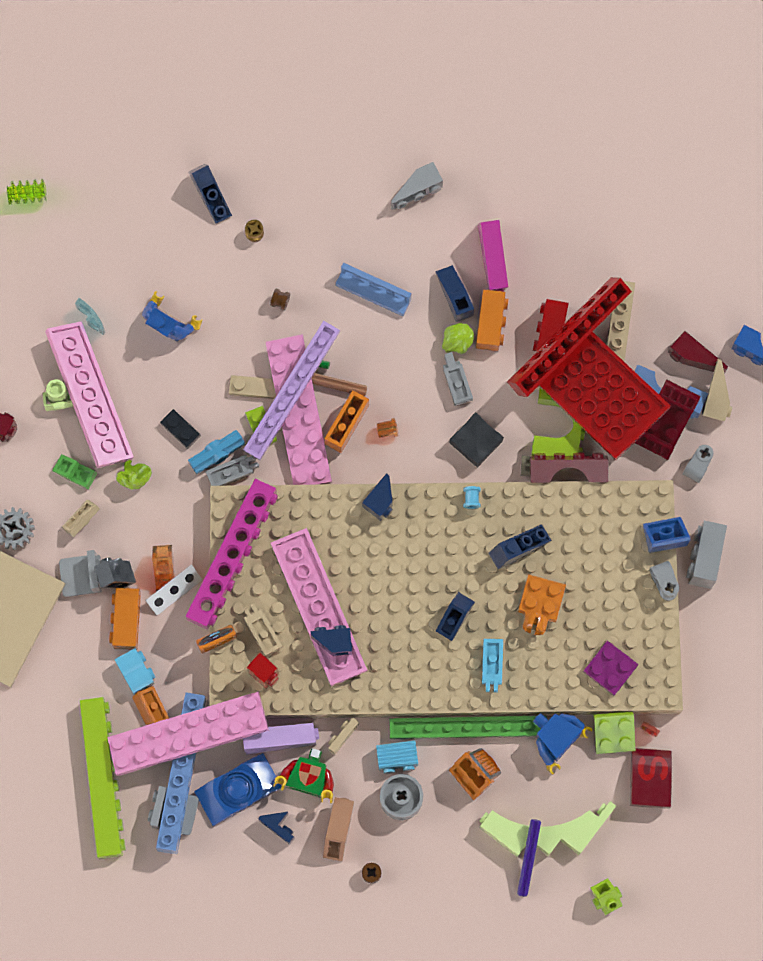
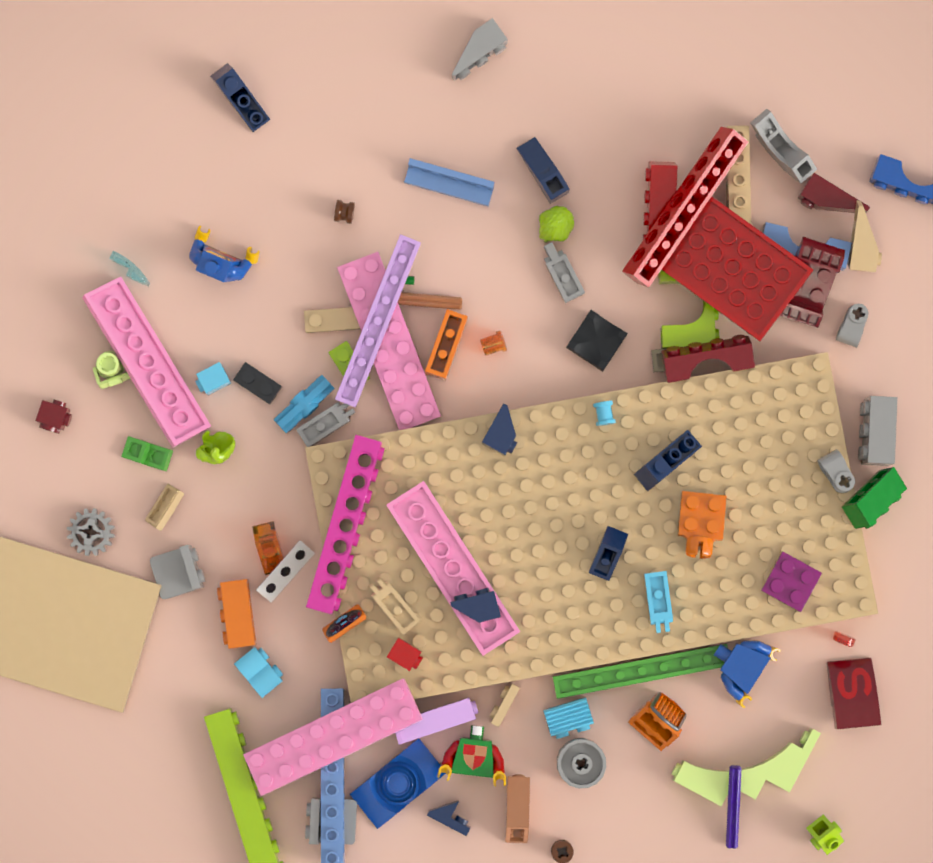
camera: 10 degrees left, 10 degrees up
clear neon green piece [7,179,47,205] -> none
black brick [94,557,136,588] -> none
orange slope [132,686,169,725] -> none
pearl gold wheel [245,220,264,242] -> none
orange brick [476,289,509,351] -> none
dark pink slope [478,220,508,292] -> none
lime plate [594,711,635,754] -> none
blue slope [643,517,690,553] -> none
none -> medium azure brick [195,362,231,395]
none -> light grey arch [750,109,817,183]
none -> green brick [842,467,907,529]

